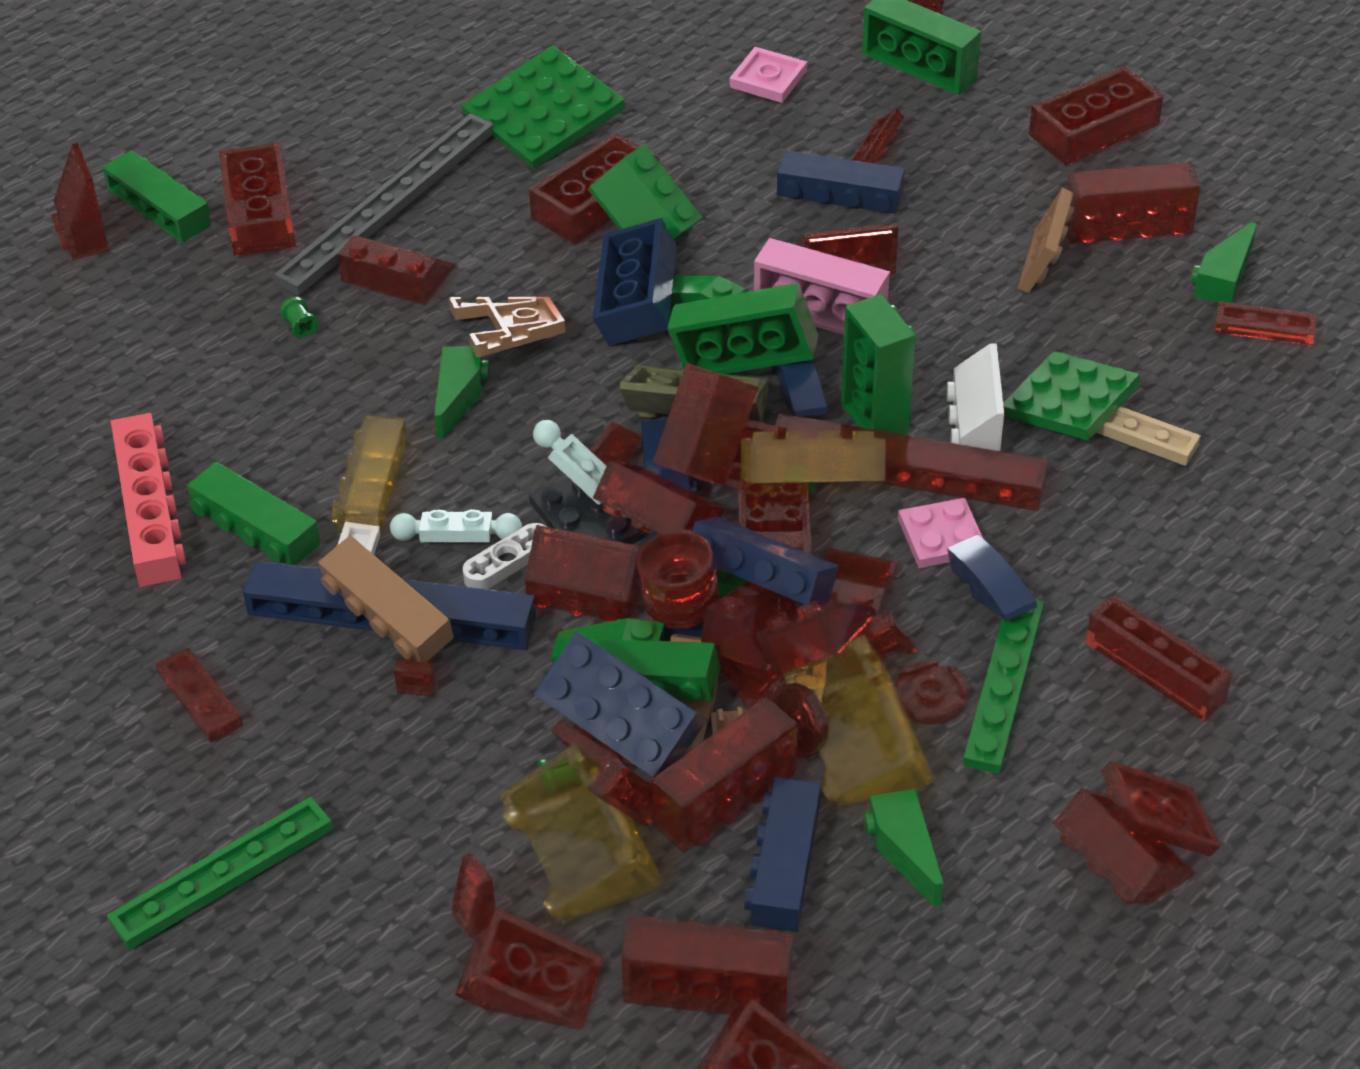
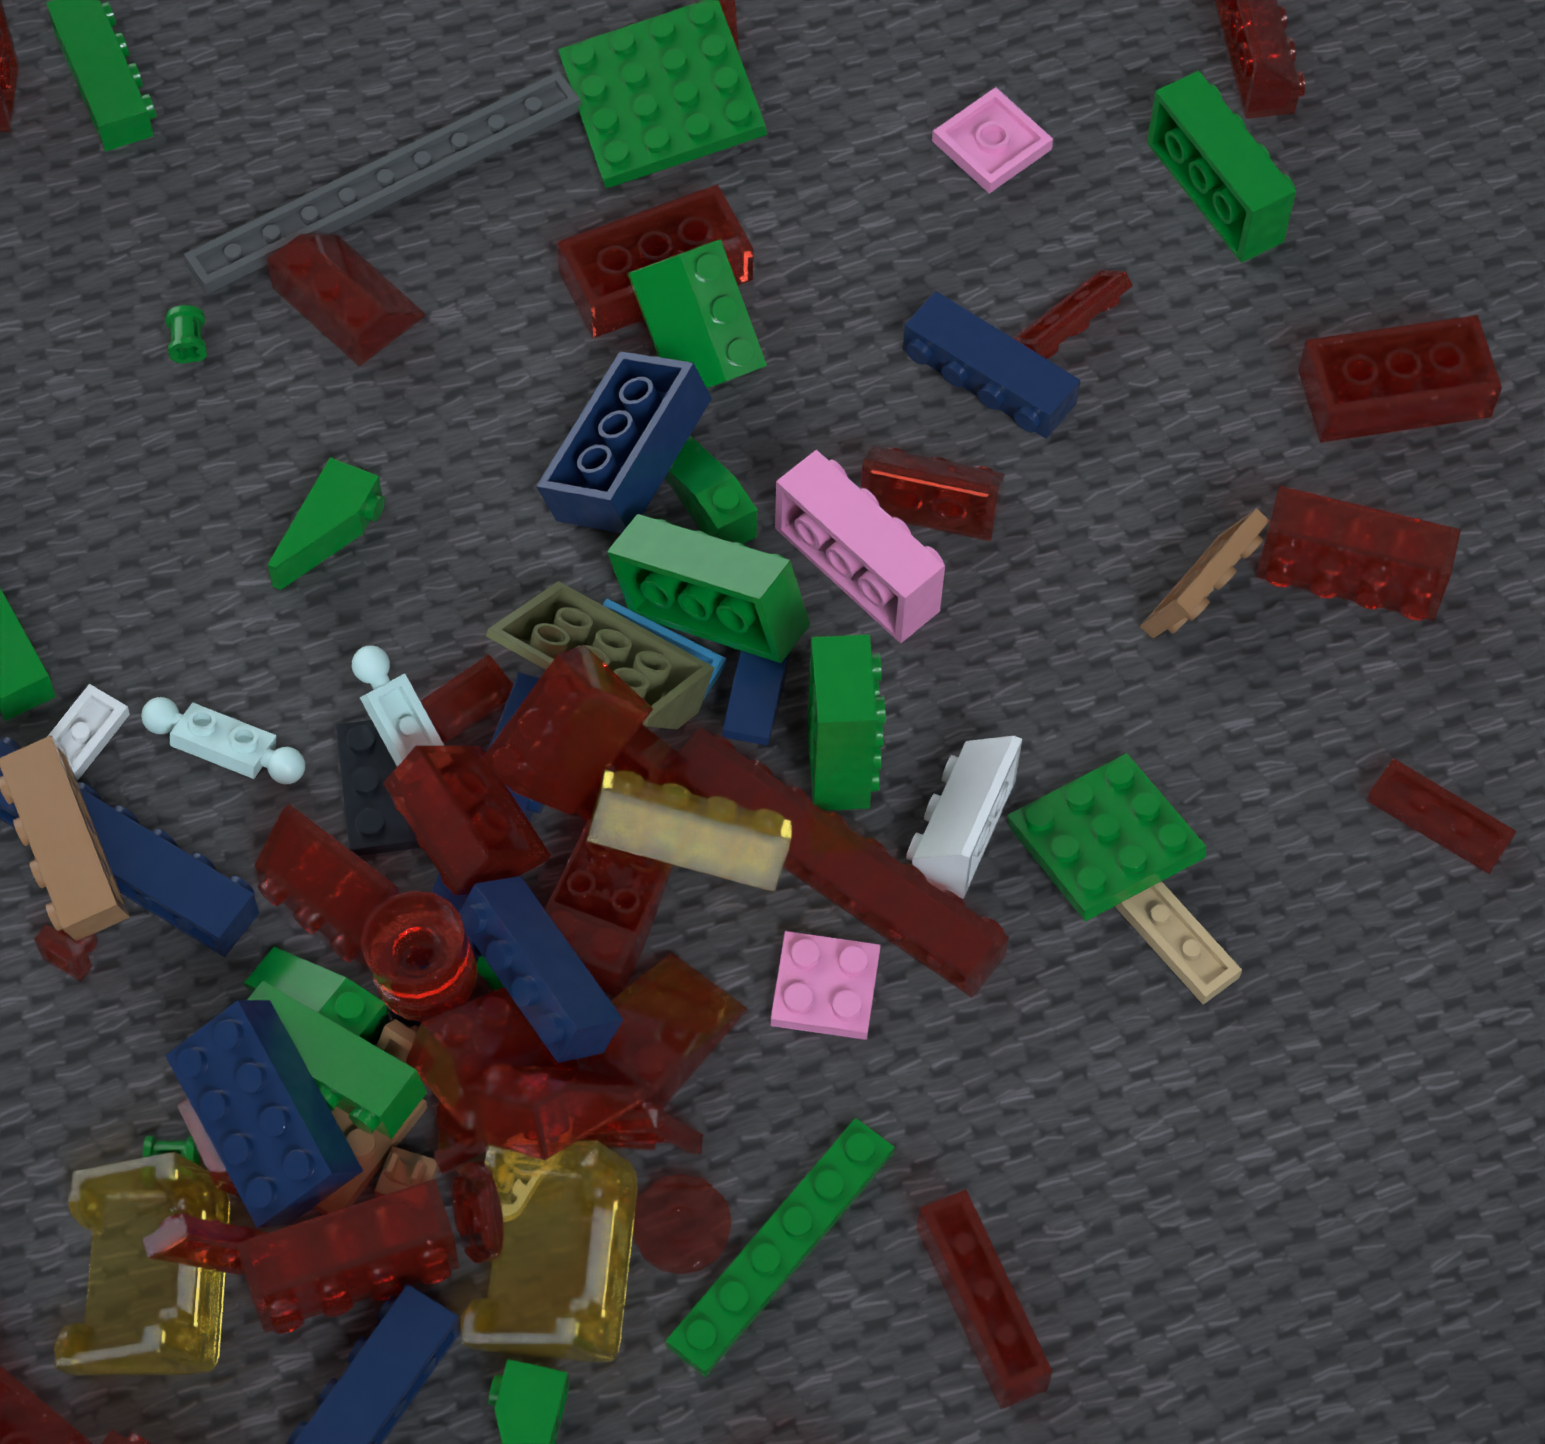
camera: 20 degrees right, 15 degrees up
clear red brick [219,142,296,256] -> none
clear yellow brick [332,415,408,539] -> none
medium nougat wing [449,297,565,357] -> none
white beam [463,523,551,589] -> none
dark blue slope [947,535,1037,621] -> none
green slope [1191,222,1257,305] -> none

